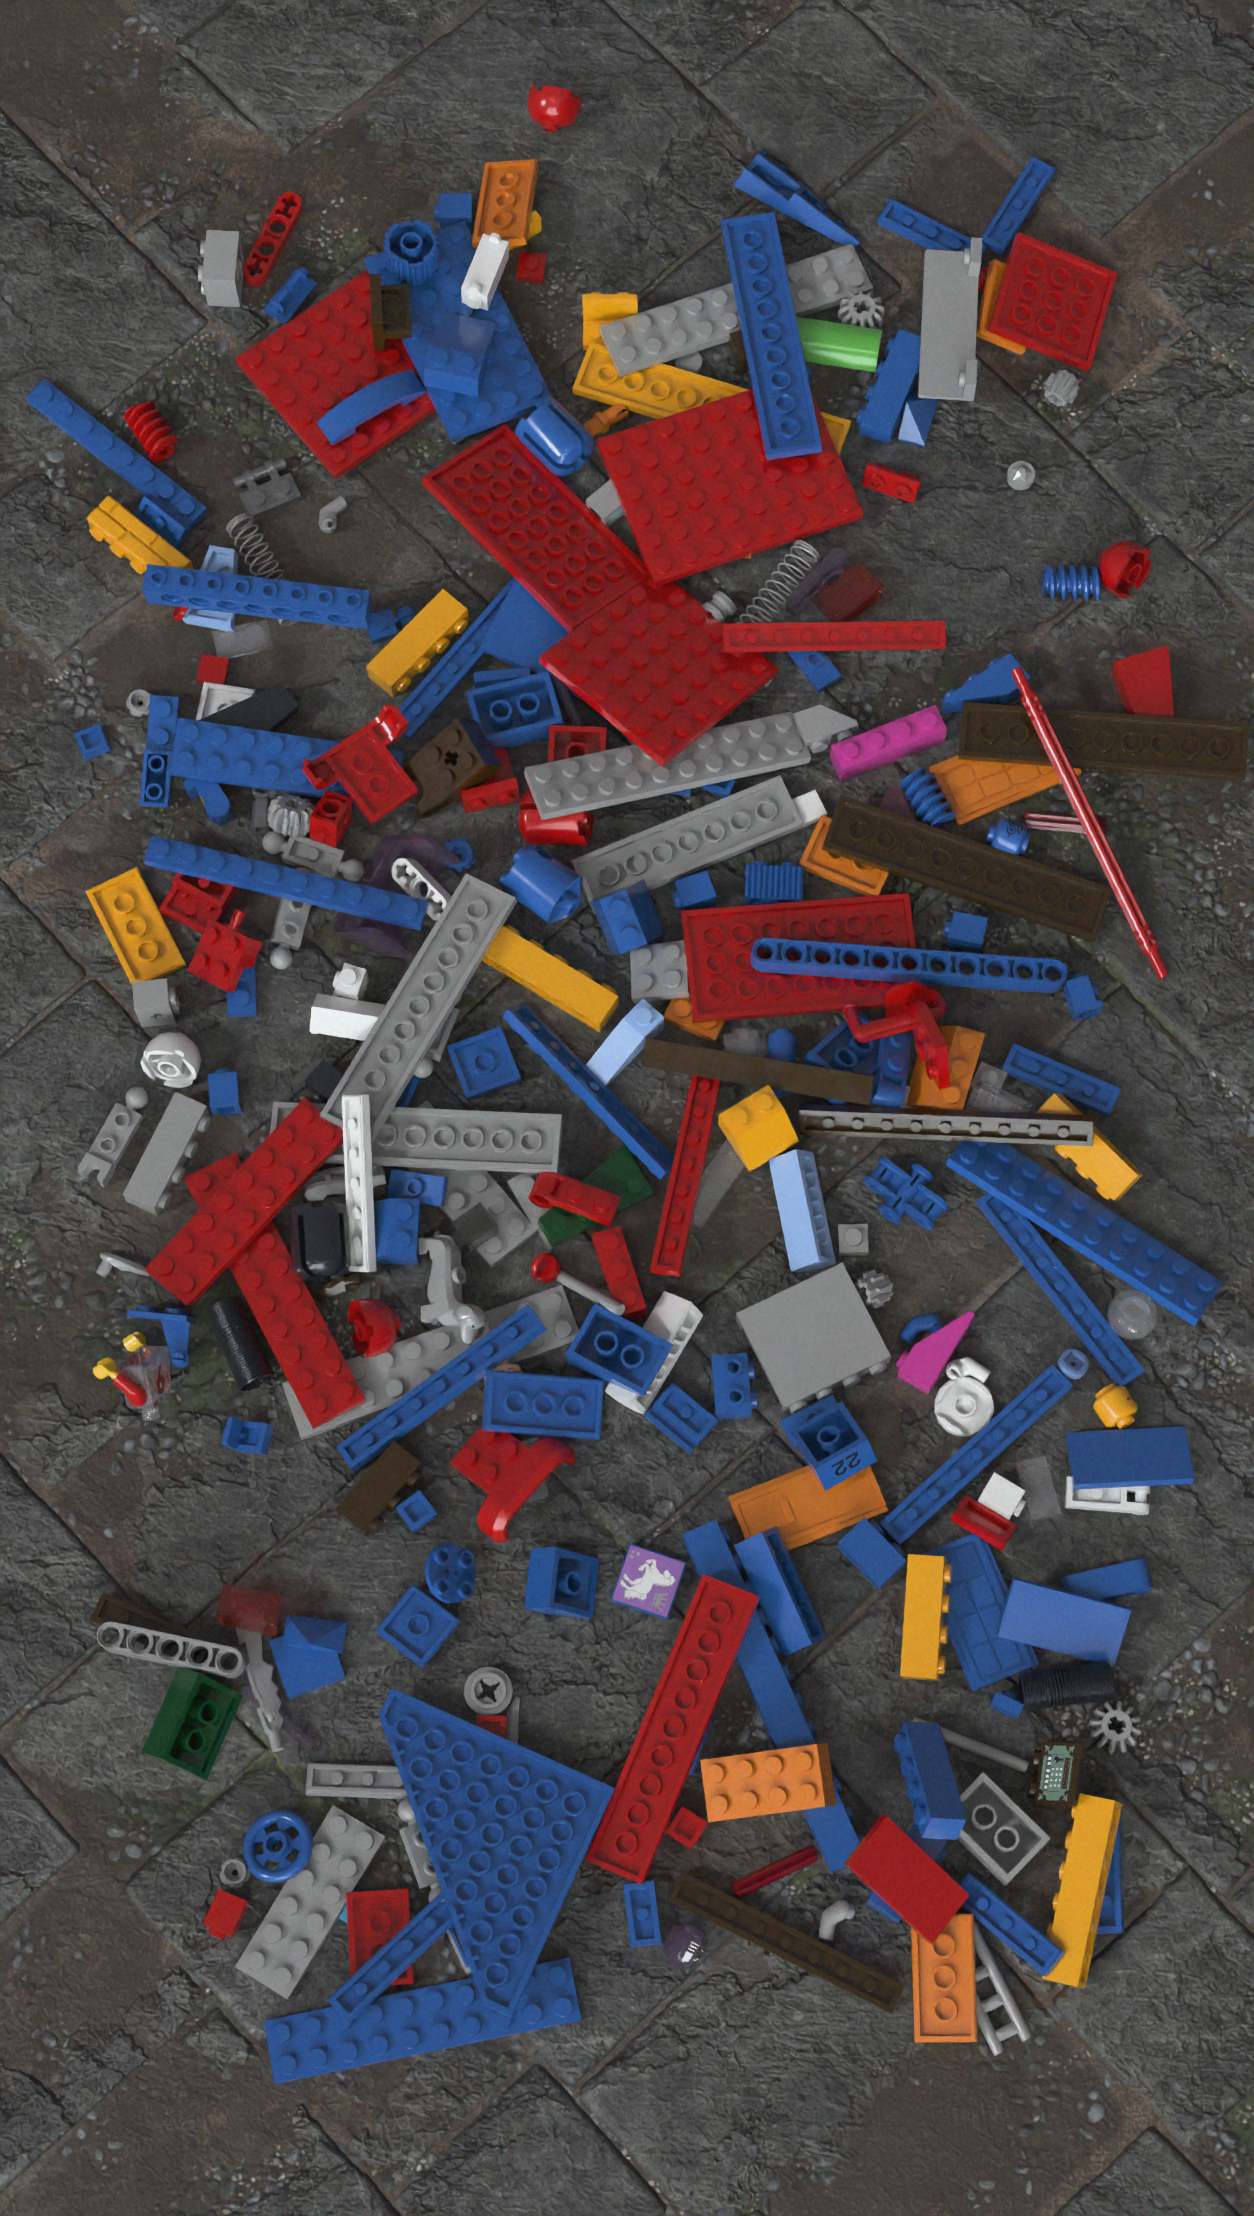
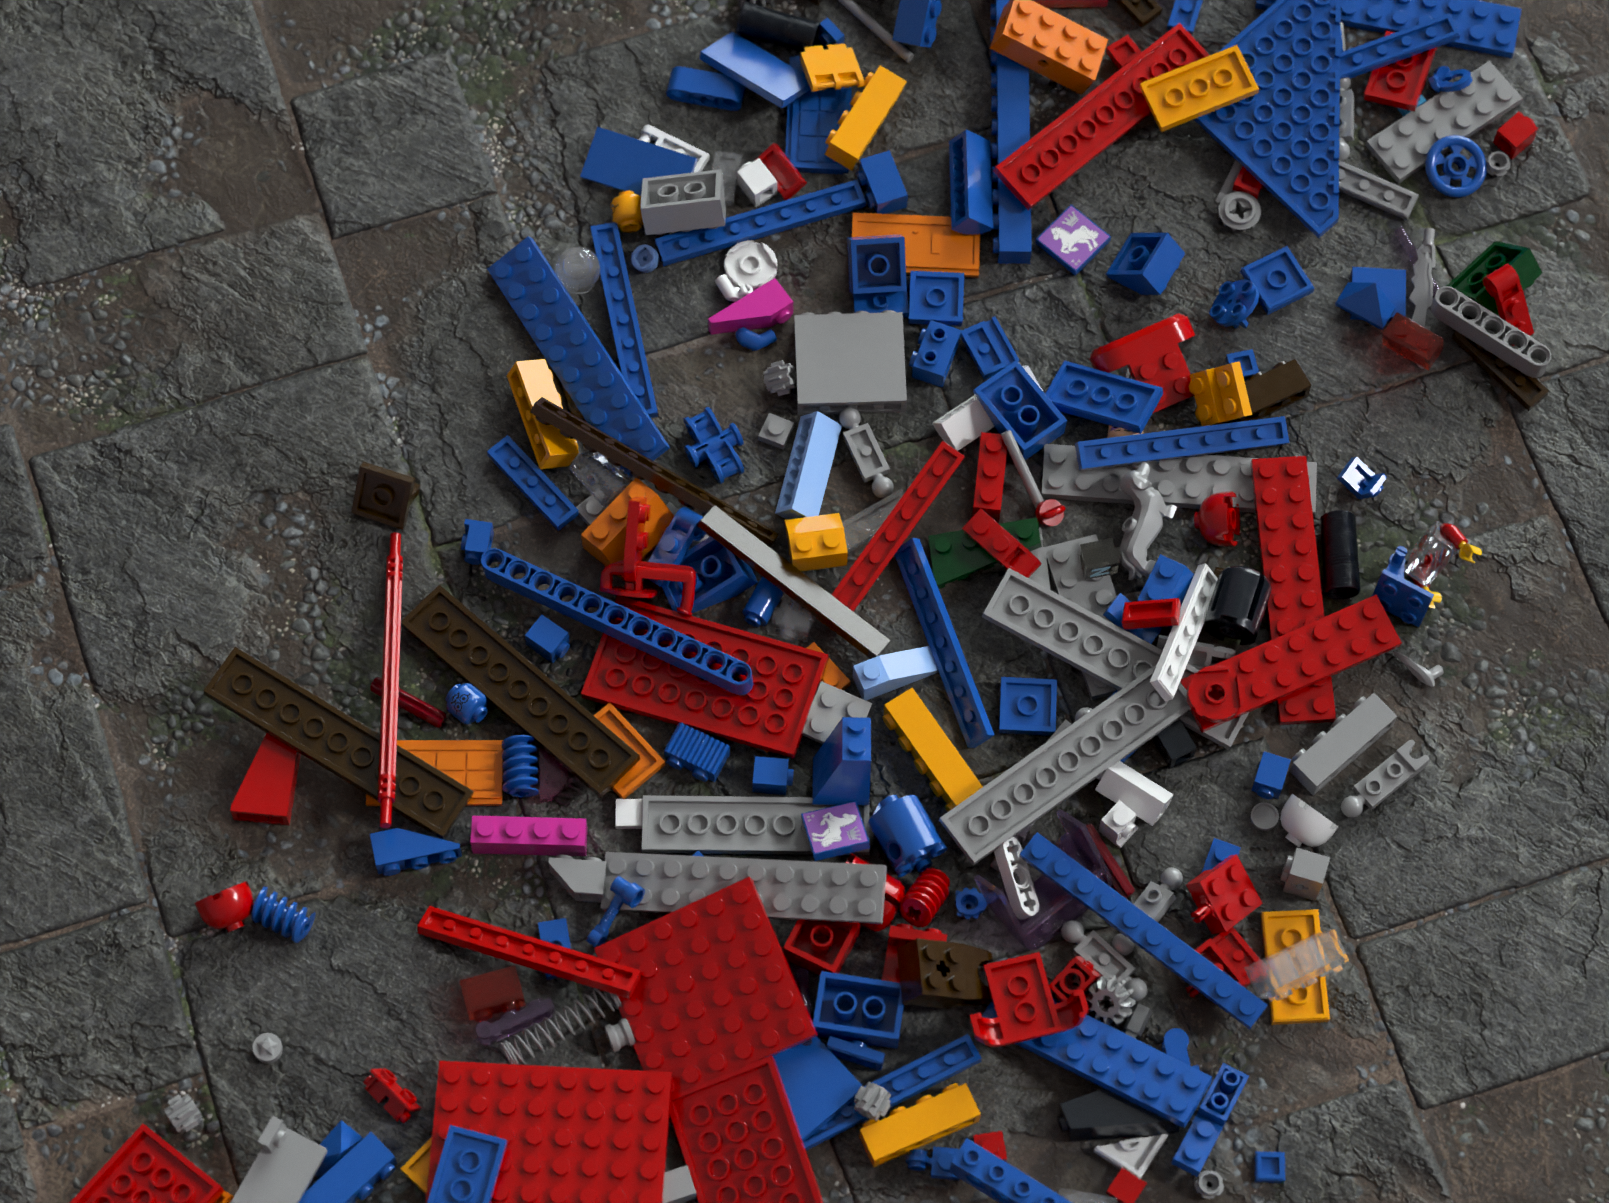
camera: 160 degrees left, 5 degrees down
none -> dark brown bracket [351,461,420,530]
none -> blue brick [587,876,645,947]
none -> light grey slope [640,169,726,235]
none -> light orange plate [800,43,864,92]
none -> tile [801,801,870,861]
none -> light grey plate [839,408,894,498]
none -> light grey gear [854,1082,891,1121]
none -> red piece [900,868,950,927]
none -> blue plate [908,271,964,326]
none -> red plate [973,1131,1007,1162]
none -> dark red axle [1078,824,1135,898]
none -> red tile [1122,598,1181,629]
none -> light orange plate [1140,45,1259,132]
none -> red plate [1187,665,1244,723]
none -> light orange plate [1189,361,1252,426]
none -> clear brick [1244,929,1349,1001]
none -> light grey piece [1250,802,1279,831]
none -> blue piece [1429,66,1473,93]
none -> red plate [1483,264,1534,346]

